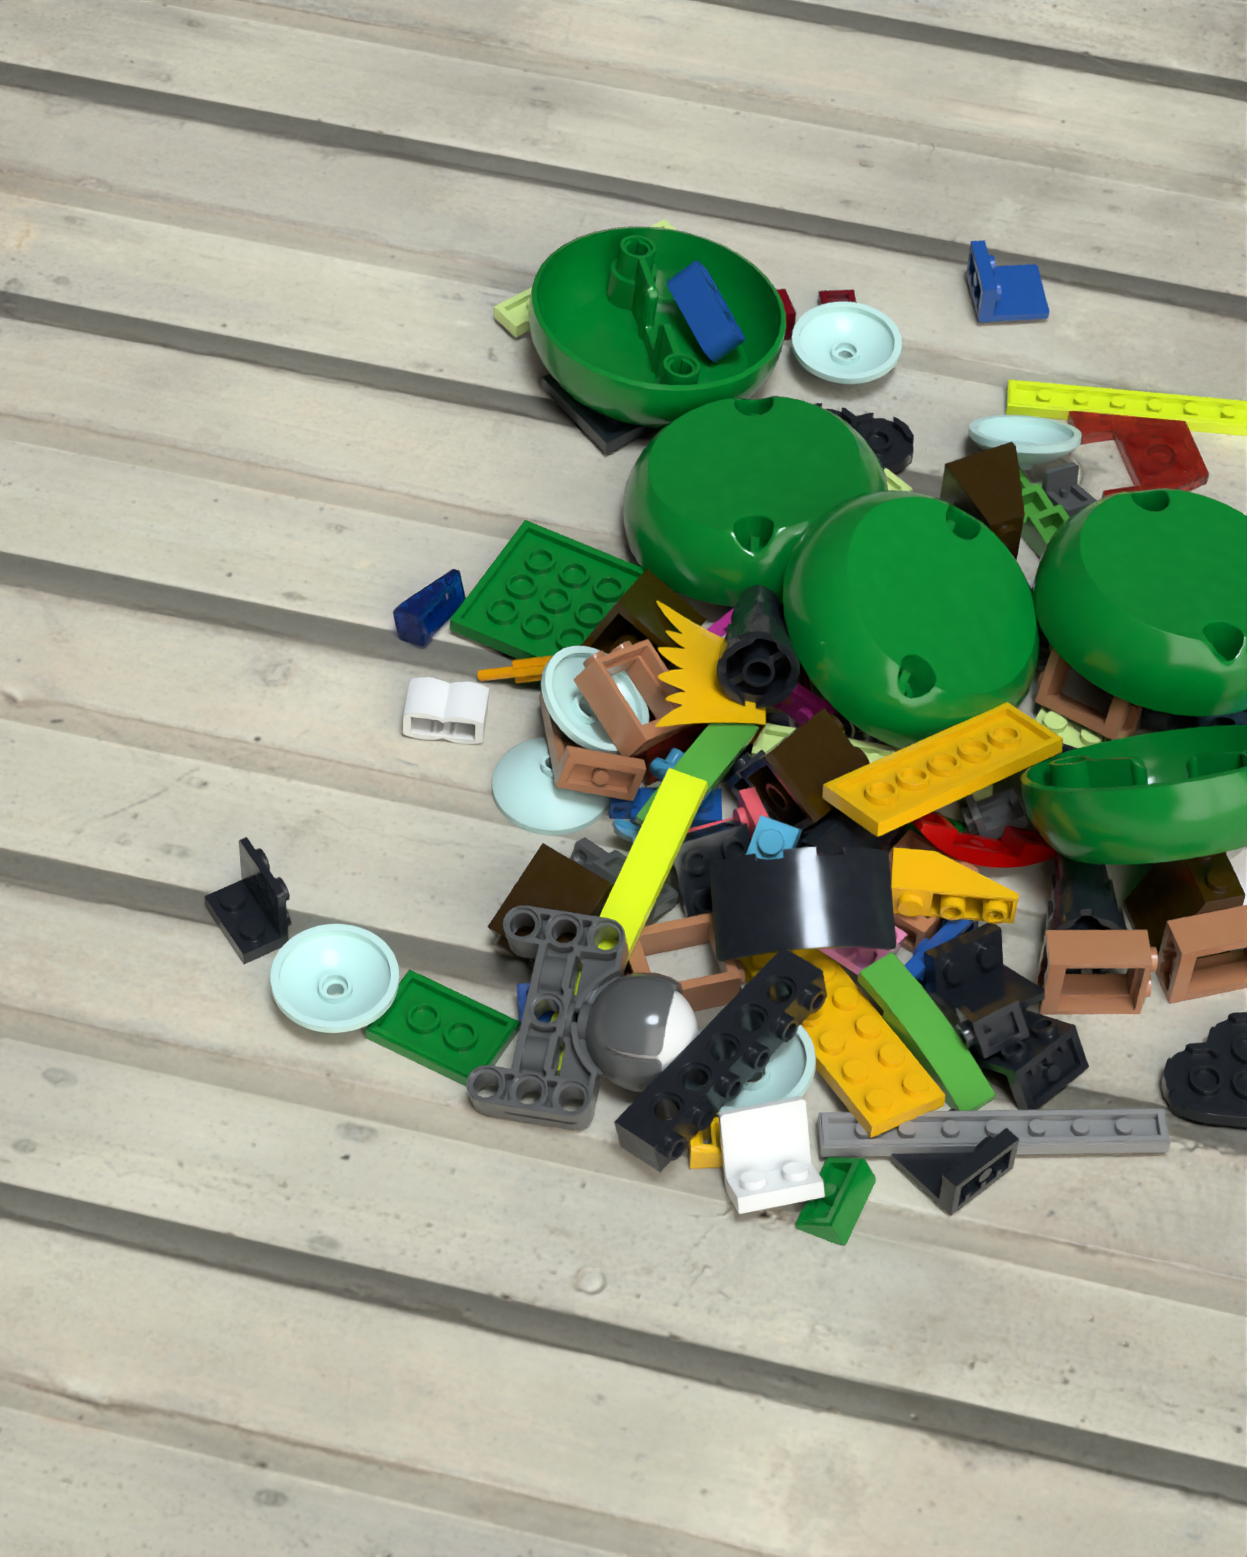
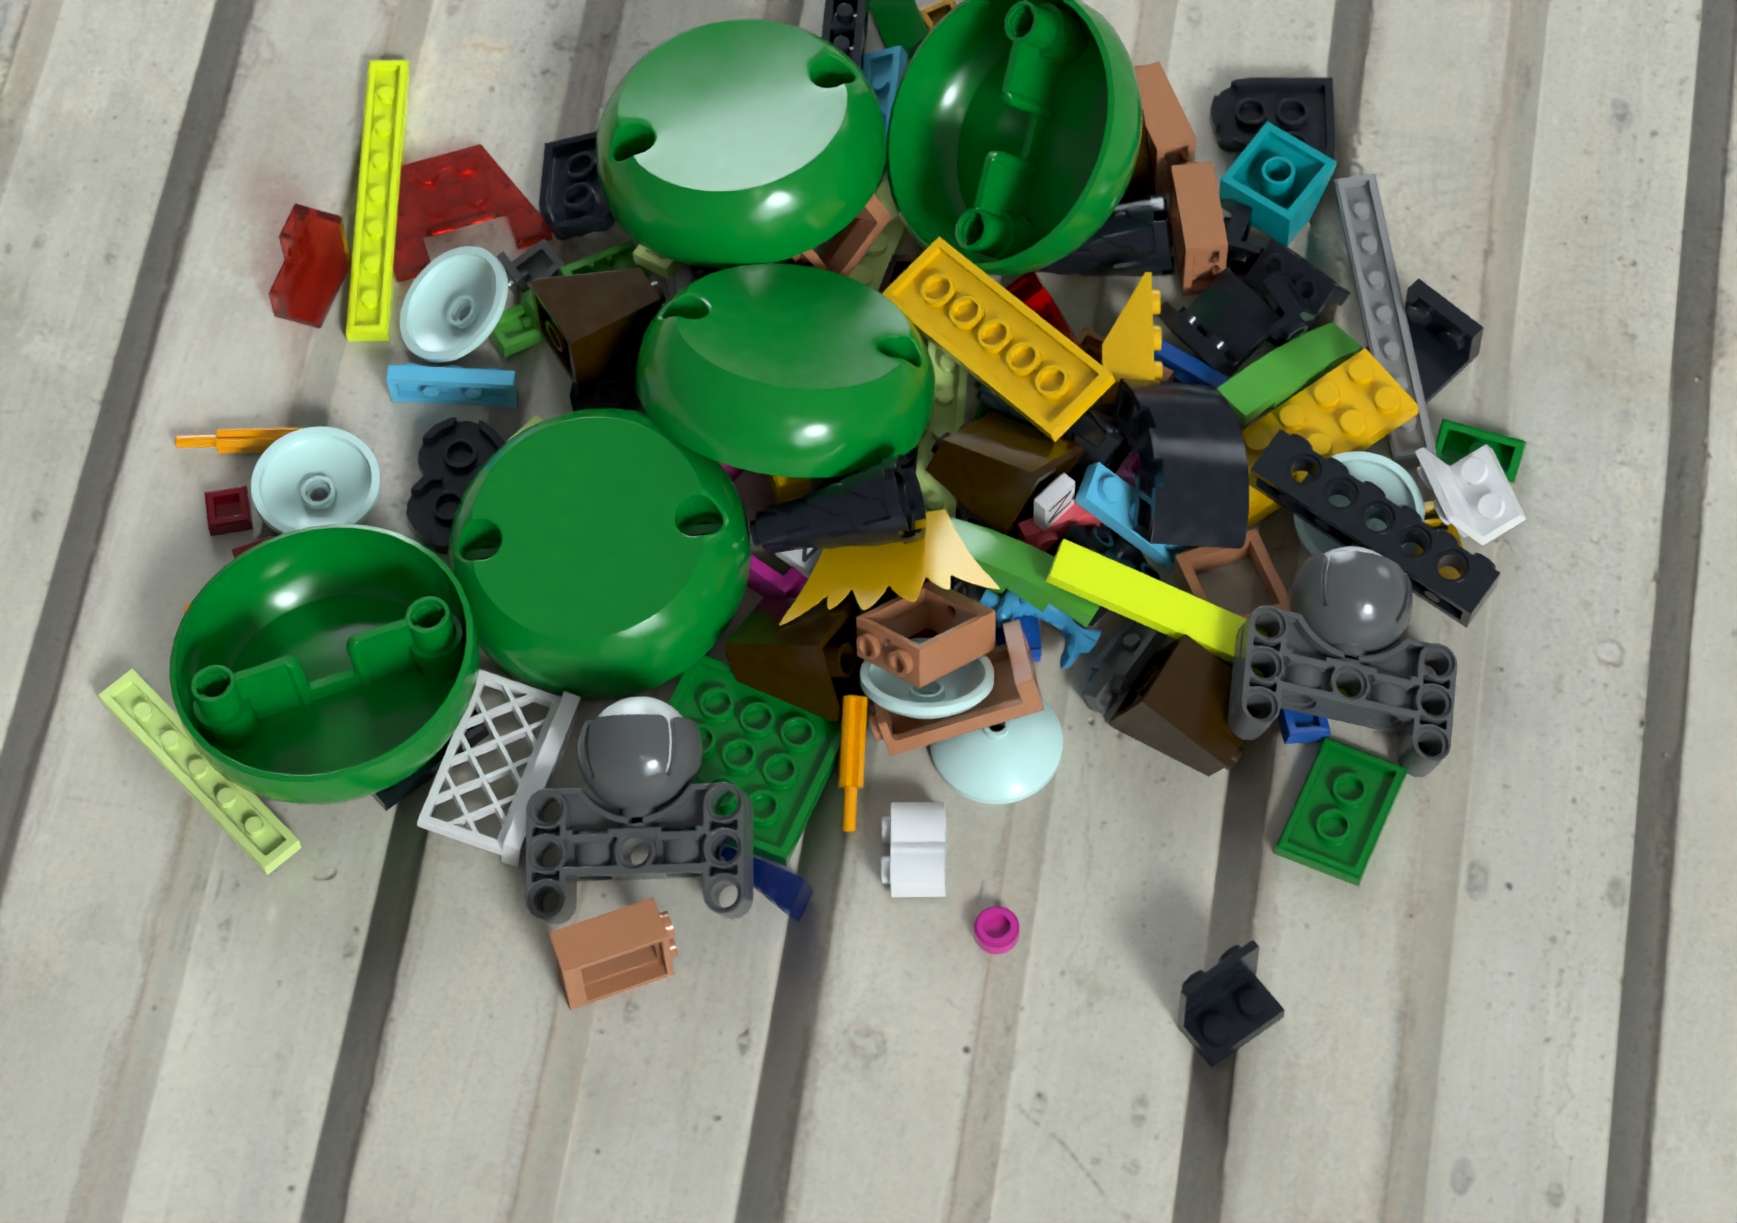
camera: 90 degrees left, 10 degrees up
light aqua dish [270,924,399,1033] -> none
blue beam [666,260,746,363] -> none
blue bracket [966,240,1050,322] -> none
none -> light orange axle [175,427,304,454]
none -> clear red panel [268,203,352,328]
none -> medium azure plate [386,363,519,408]
none -> white fence [417,669,581,867]
none -> dark grey beam [525,696,753,925]
none -> nougat window [549,897,679,1010]
none -> dark pink tile [974,906,1020,954]
none -> white tile [1033,473,1075,531]
none -> teal slope [1219,121,1337,246]
none -> black bracket [1223,203,1264,274]

